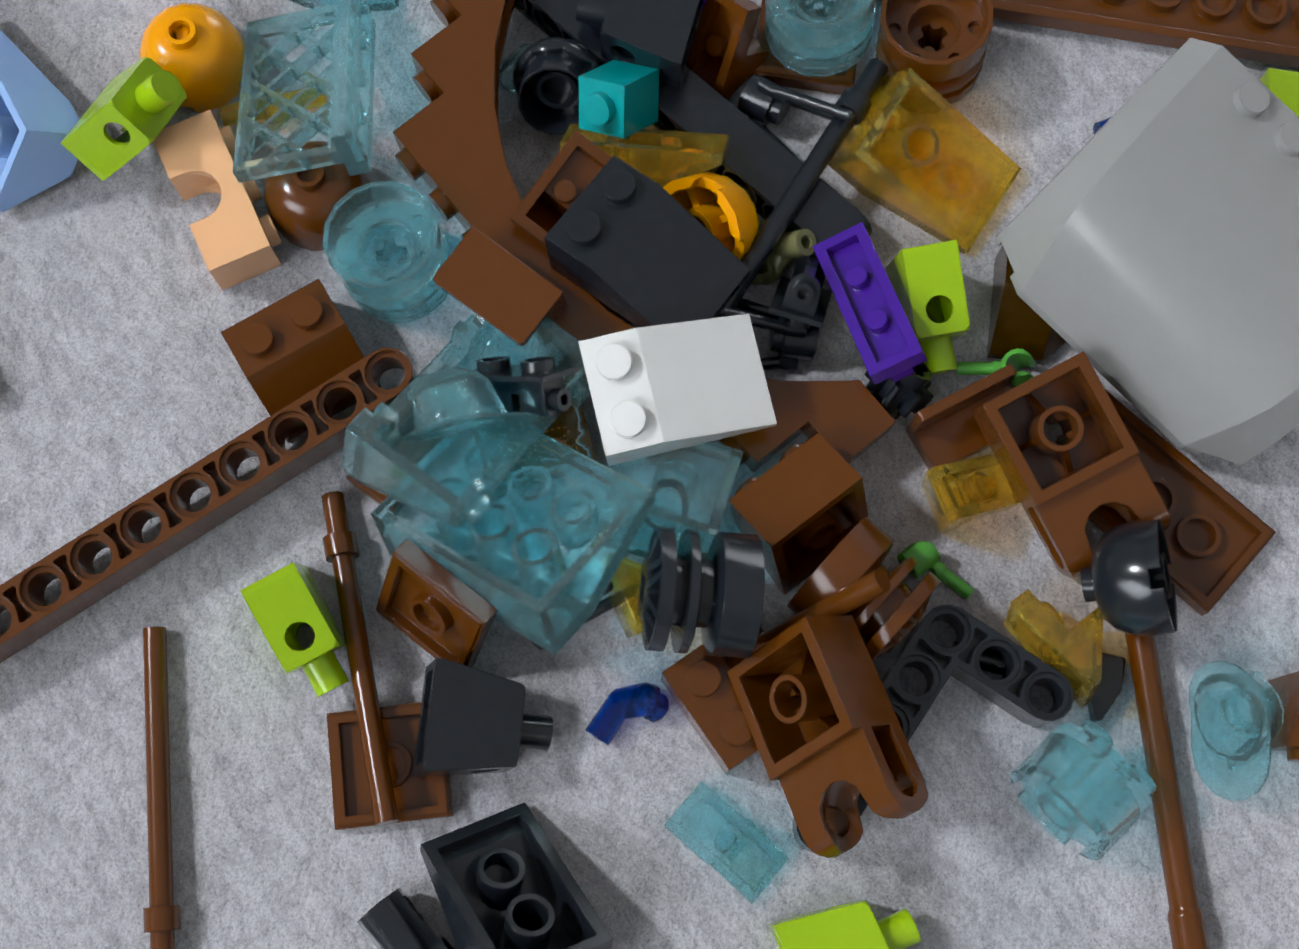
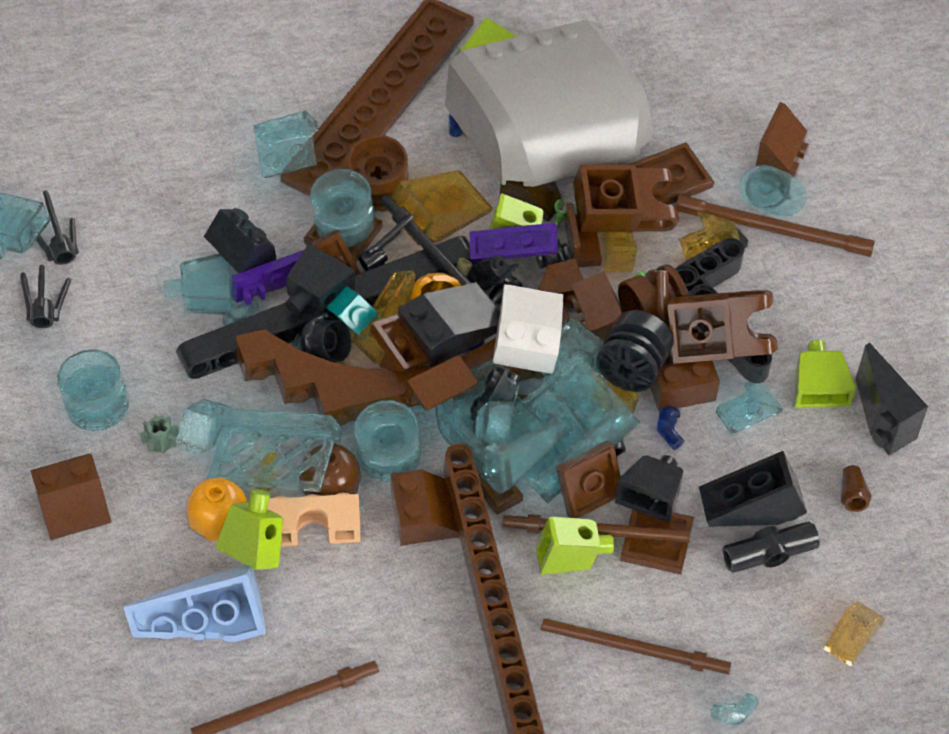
camera: 70 degrees left, 20 degrees down
clear light blue brick [1010,720,1157,860] -> none
black cylinder [1080,519,1178,636] -> none

